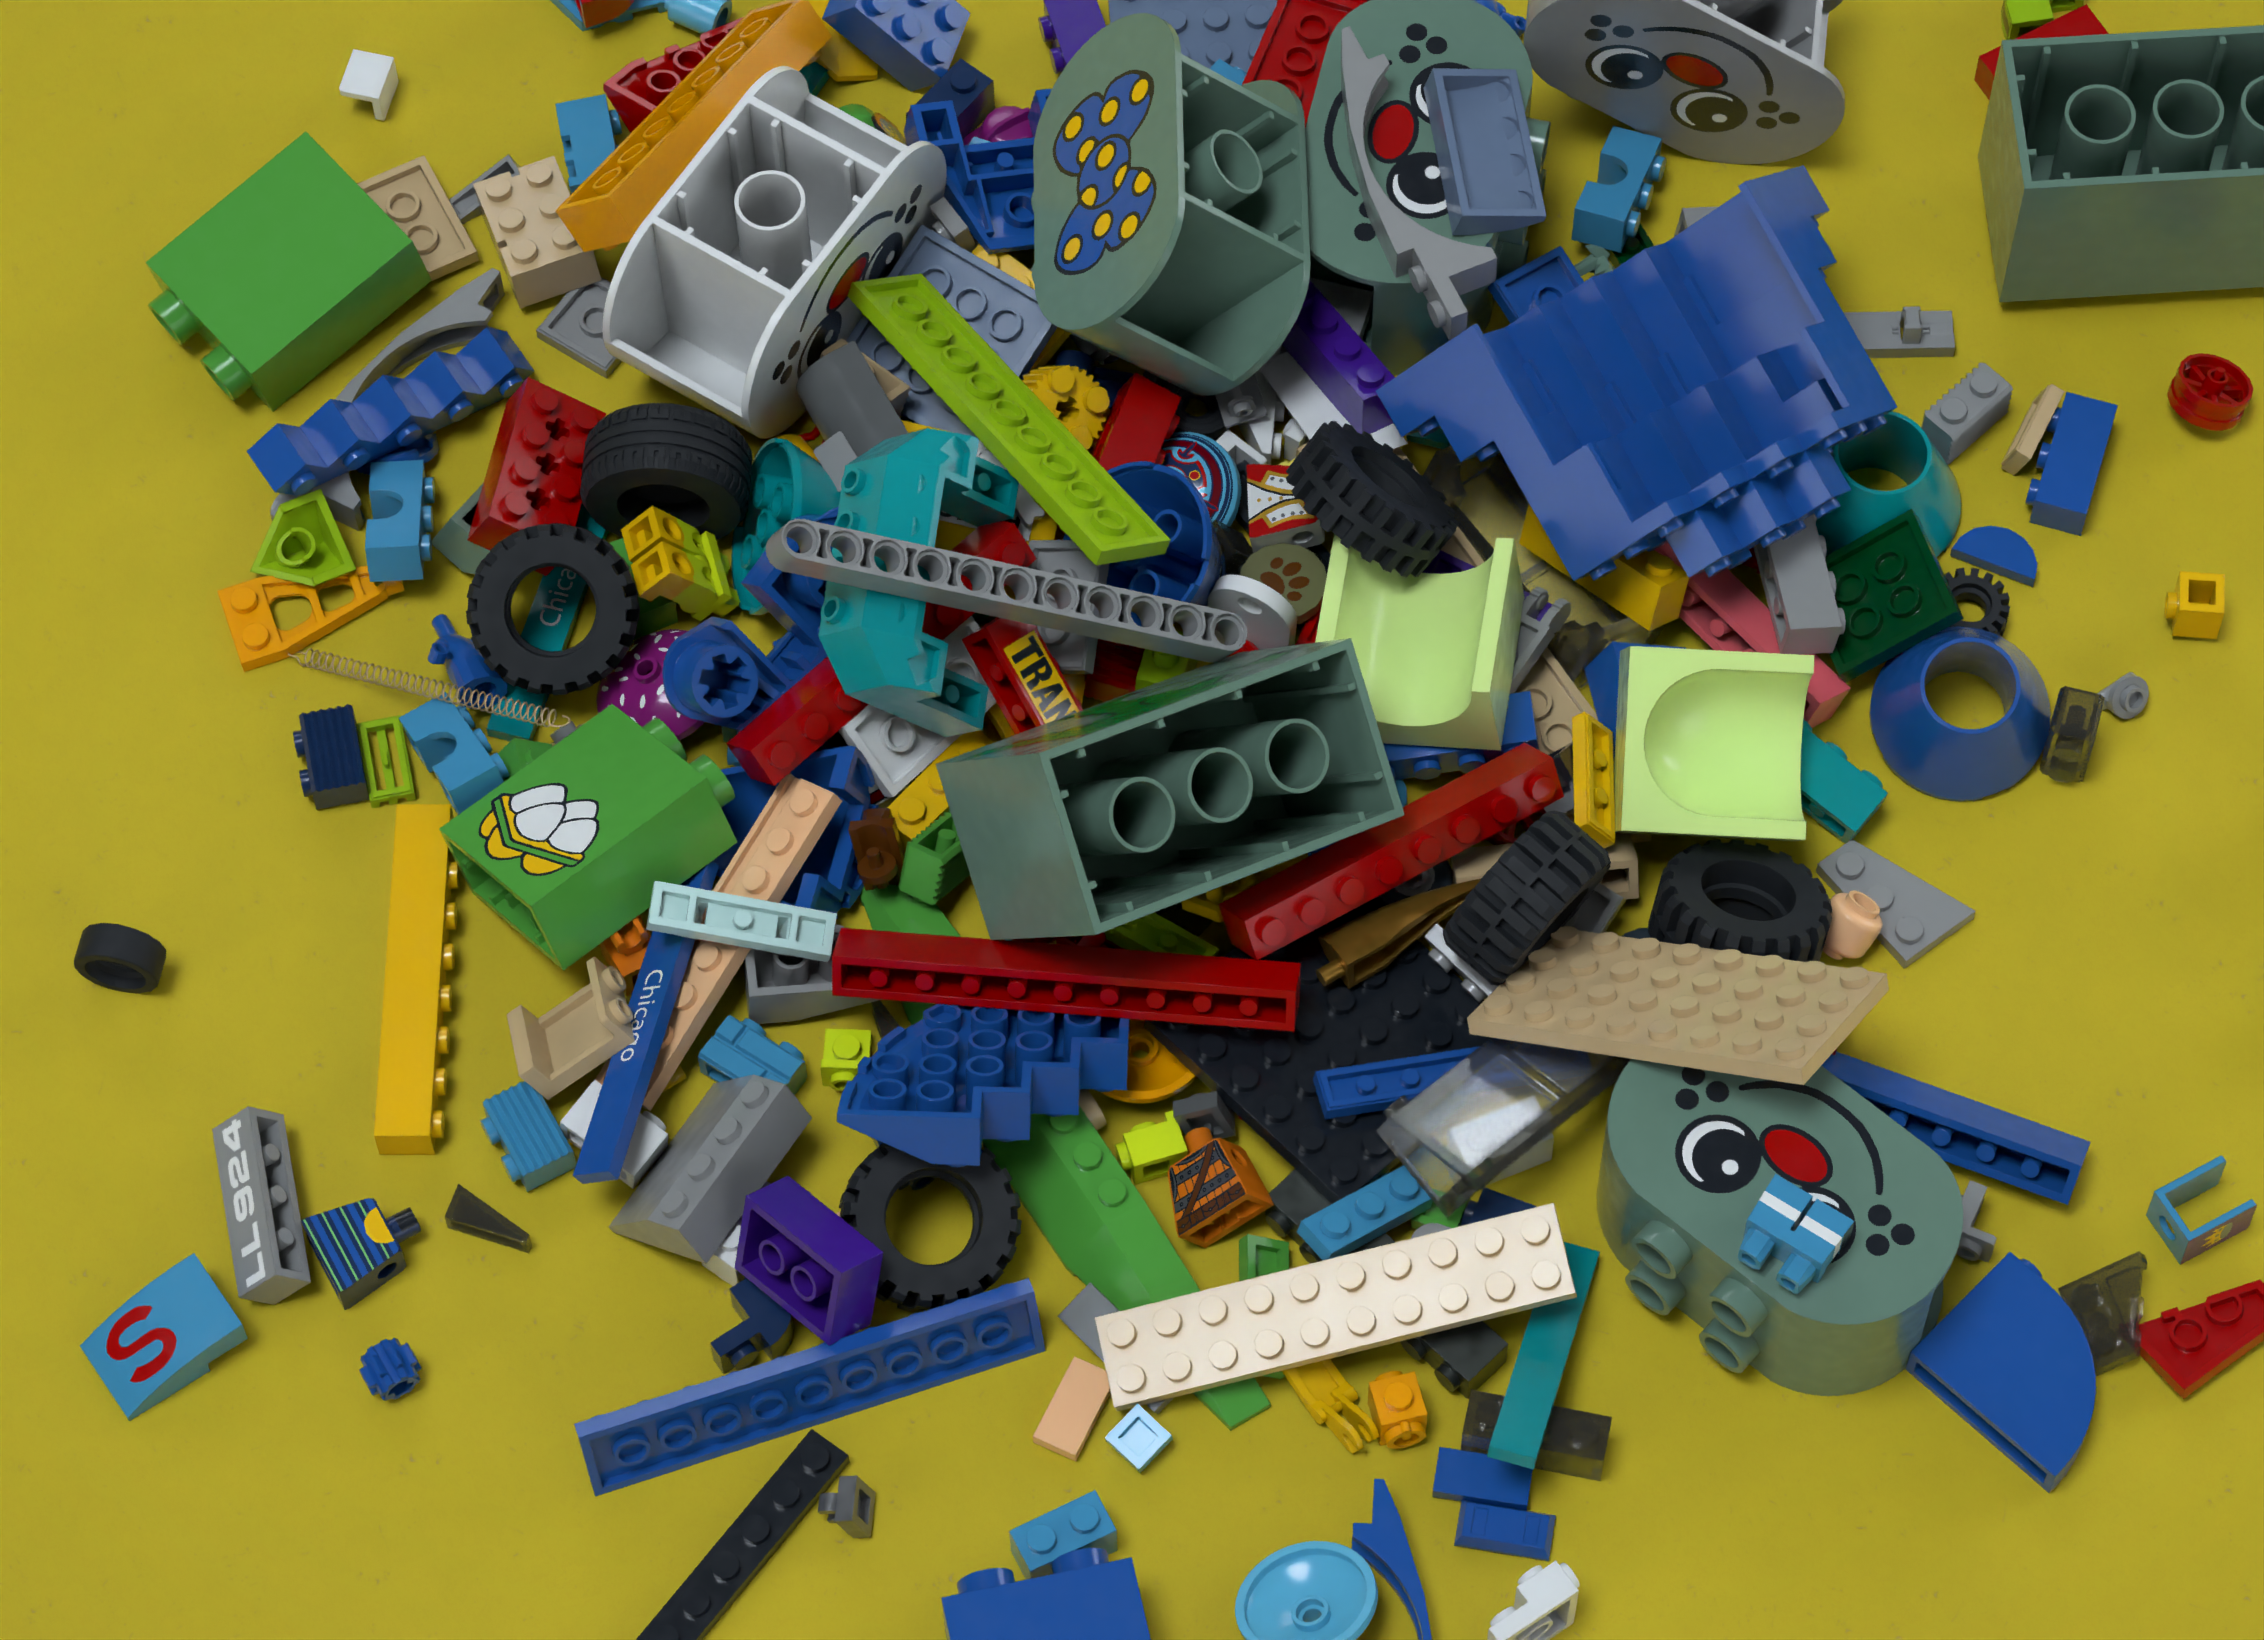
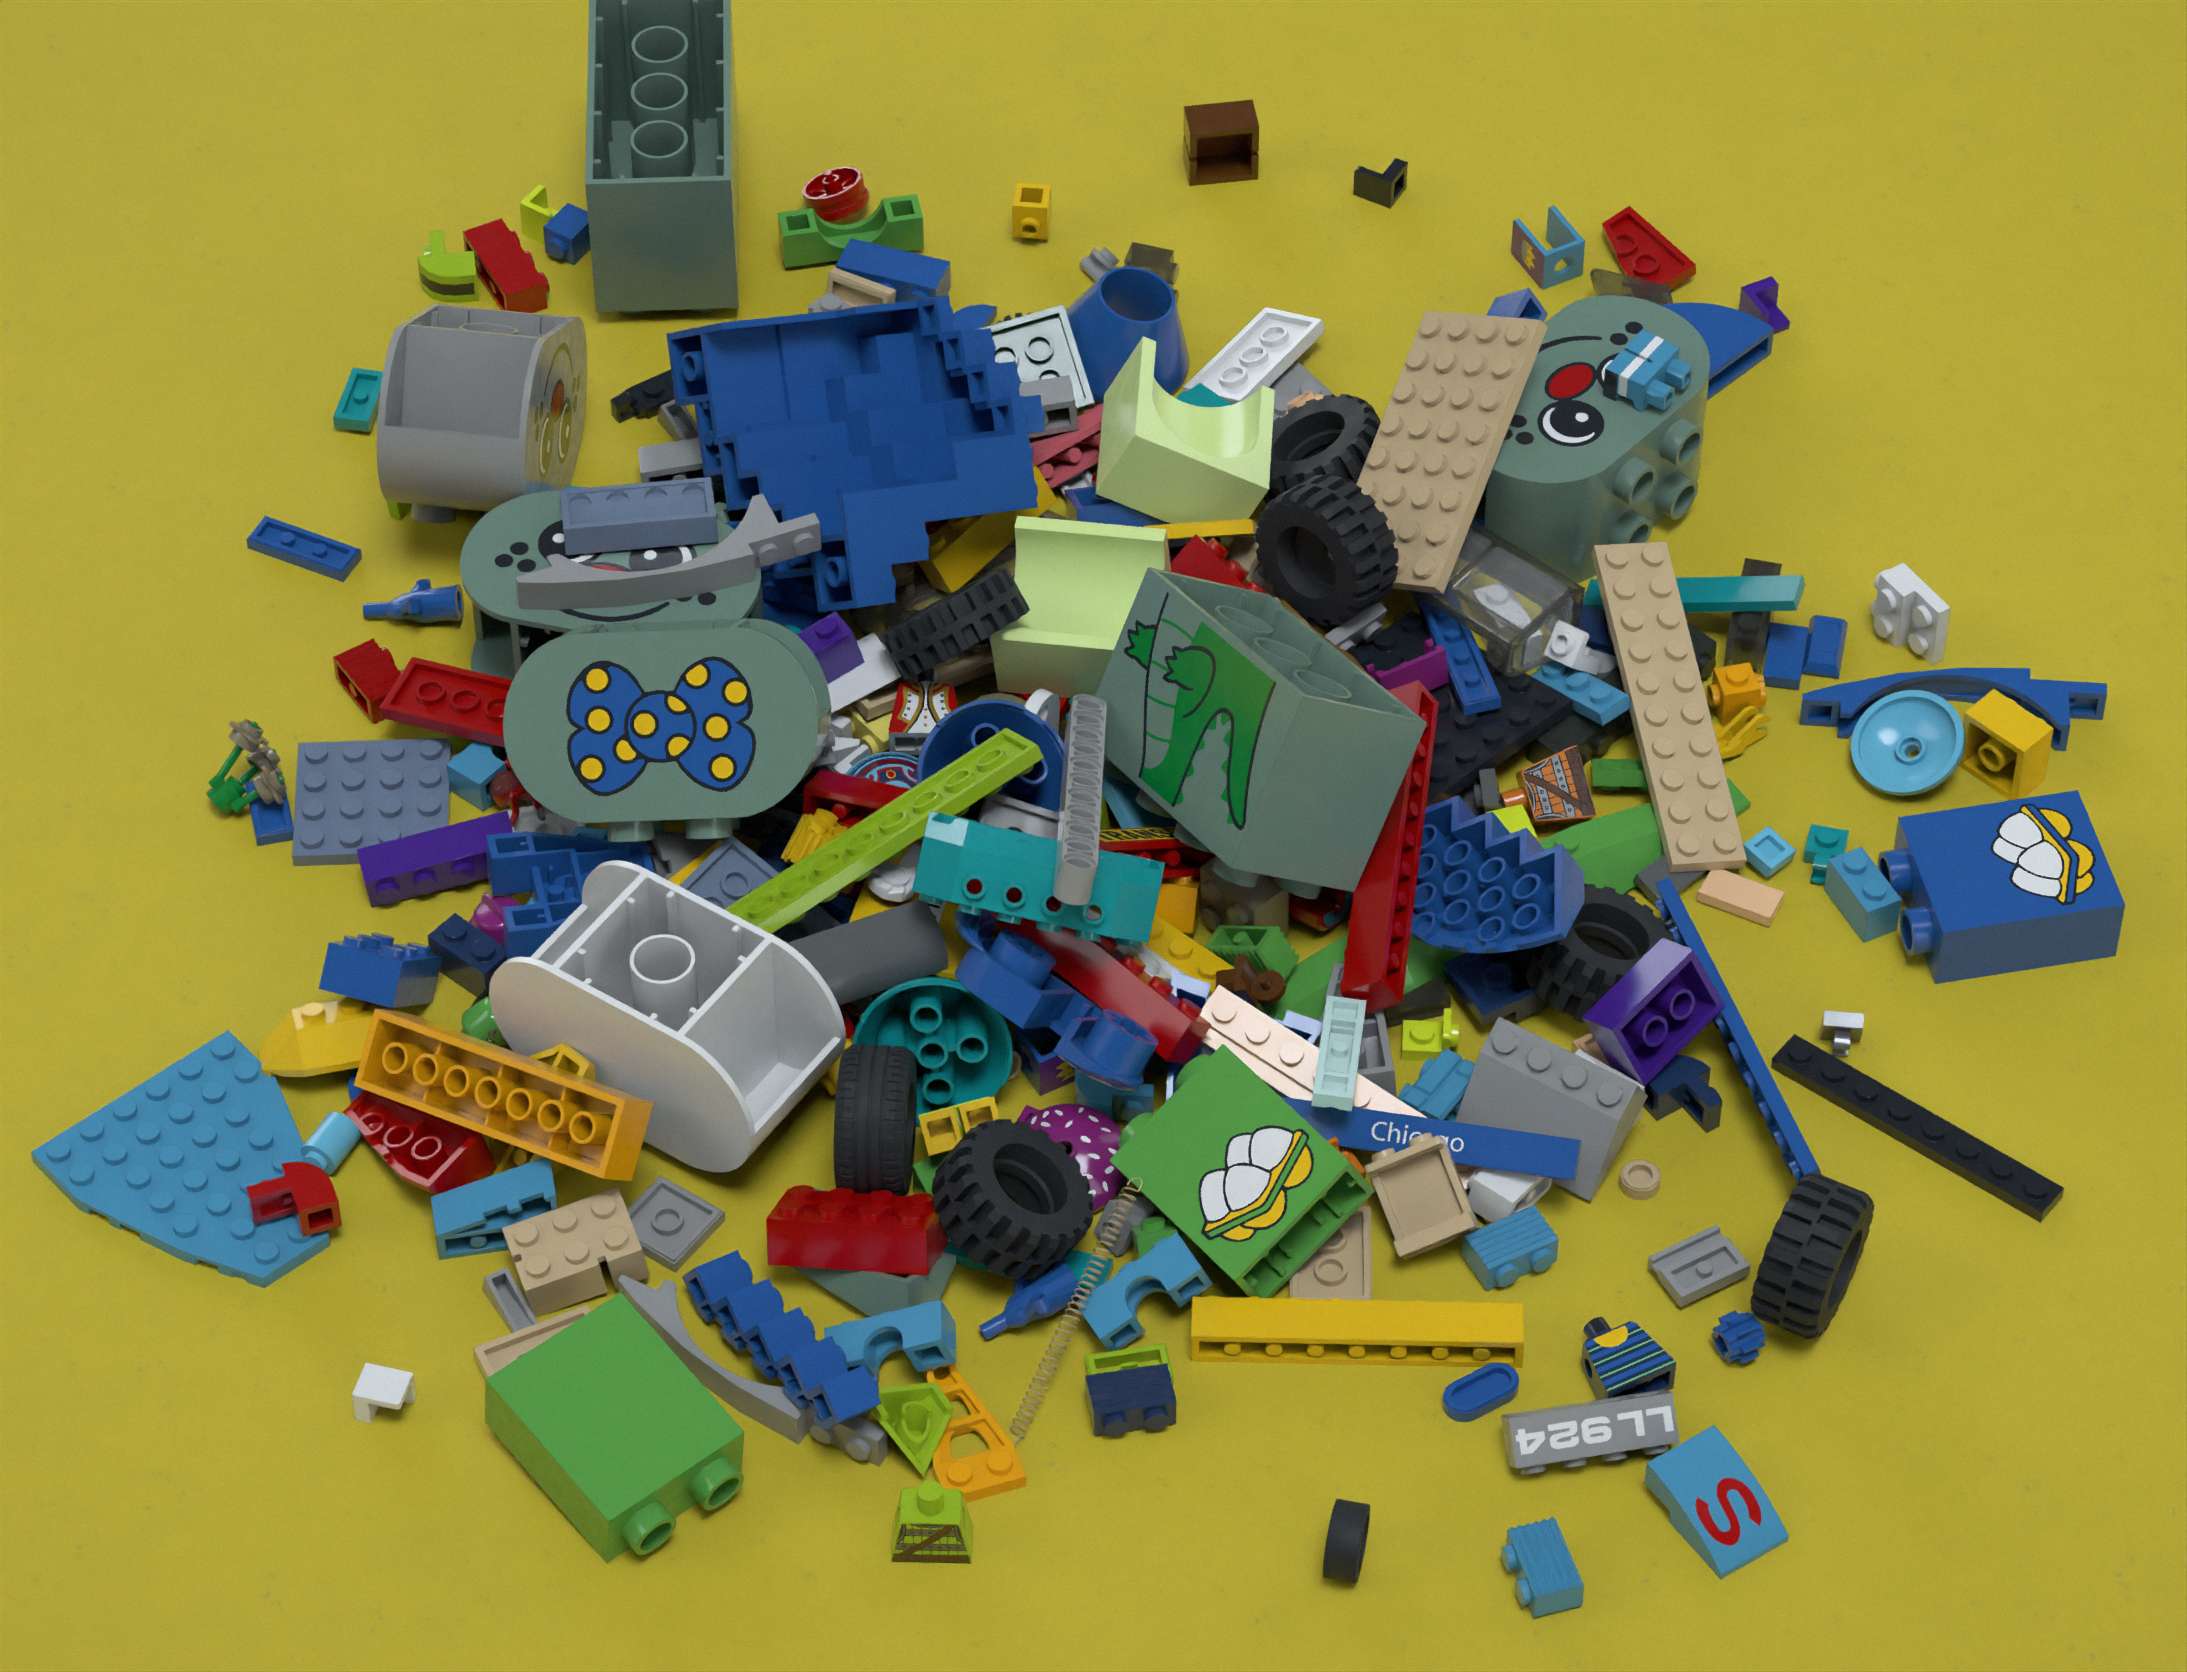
camera: 90 degrees left, 15 degrees down
clear smoke piece [445,1184,532,1253] -> none
light grey sticker [814,431,858,492] -> none
none -> black hinge [610,369,675,423]
none -> bright green arch [778,194,924,268]
none -> lime torso [891,1480,973,1564]
none -> white plate [1183,307,1325,404]
none -> tan tile [1289,1206,1372,1300]
none -> magenta hinge [1364,638,1449,691]
none -> blue tile [1442,1362,1519,1422]
none -> dark azure brick [1501,1517,1584,1618]
none -> white bracket [1544,620,1602,675]
none -> tan tile [1619,1160,1661,1200]
none -> light grey plate [1648,1225,1750,1308]
none -> dark purple panel [1739,276,1790,335]
none -> black tyre [1750,1173,1874,1339]
none -> teal plate [1803,824,1849,885]

